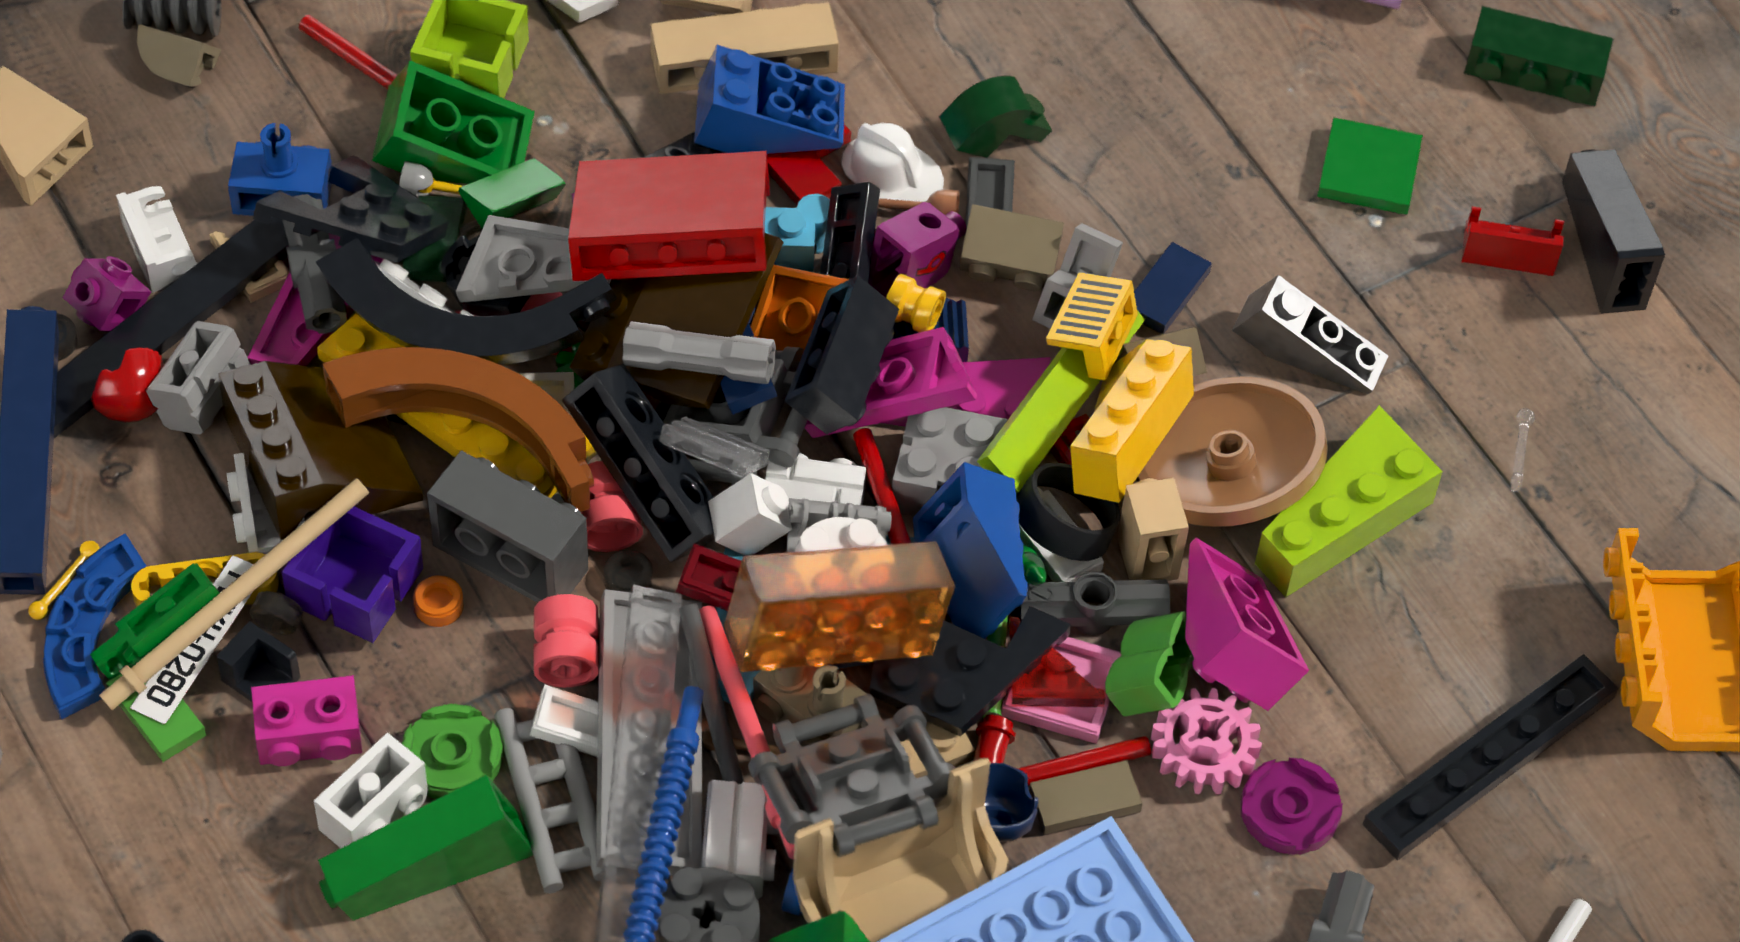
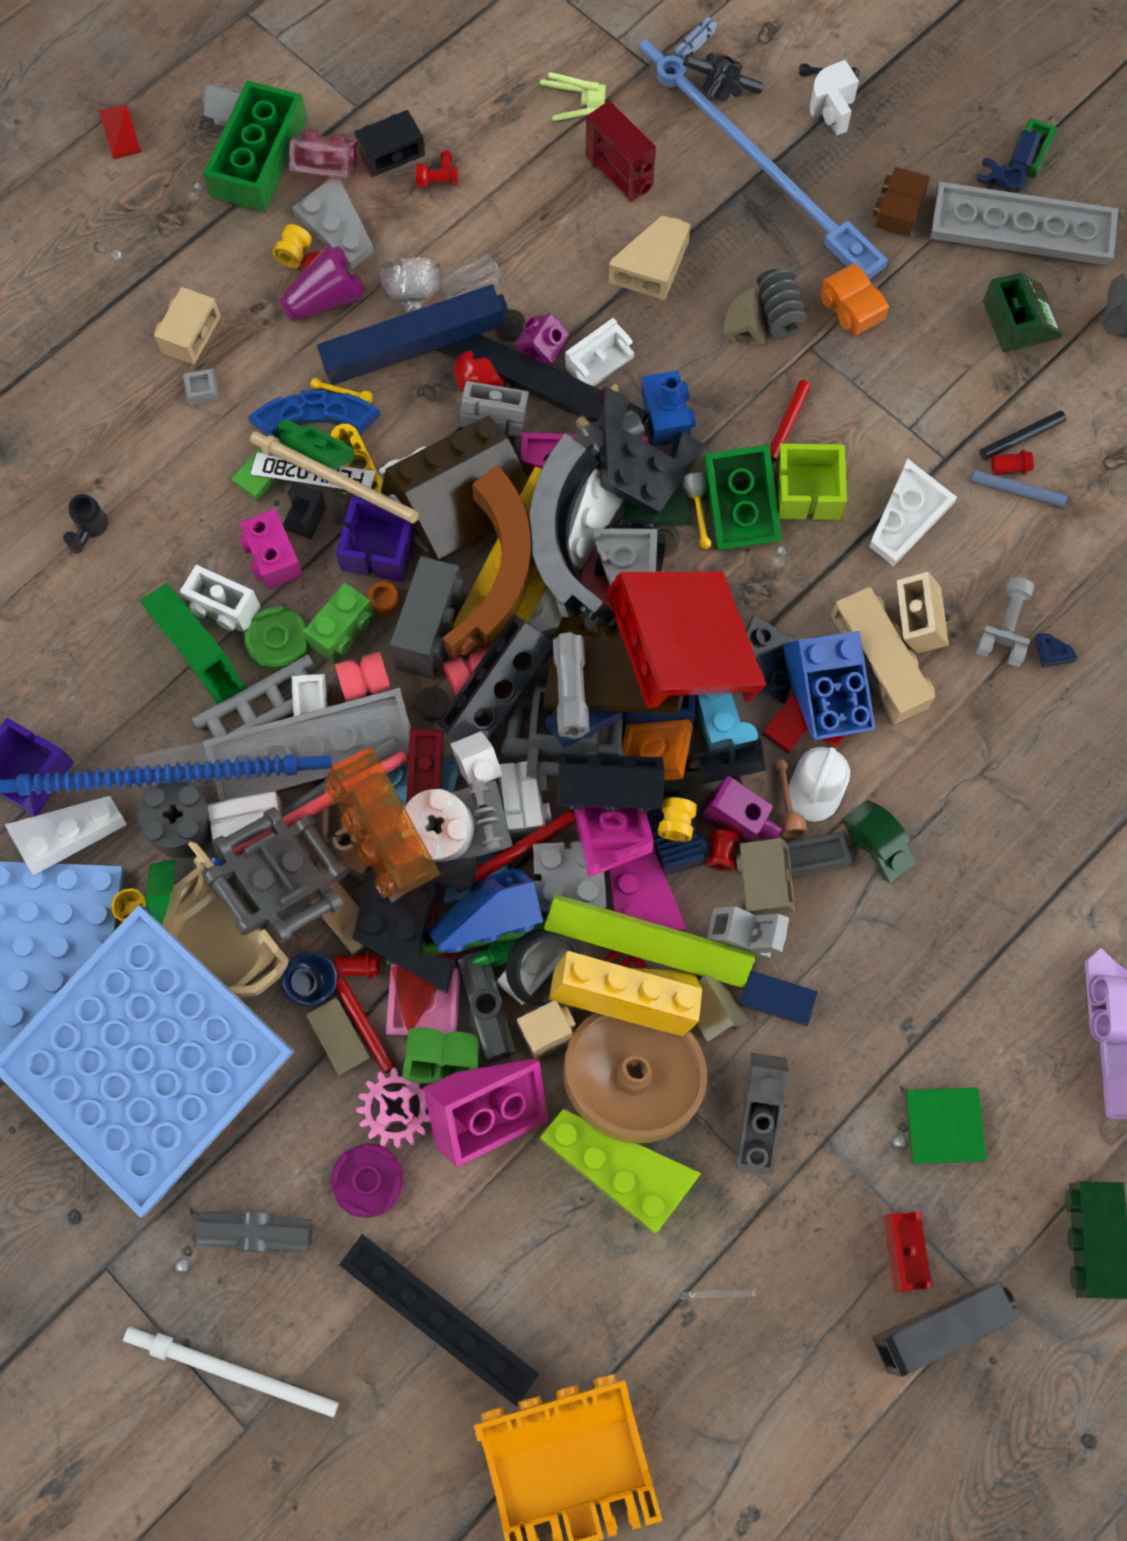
camera: 80 degrees right, 15 degrees up
slope [458,158,566,229] -> none
clear tile [659,417,771,477] -> none
yellow panel [1046,272,1138,381] -> none
none -> bright green brick [303,583,375,664]
none -> red bush [706,829,740,871]

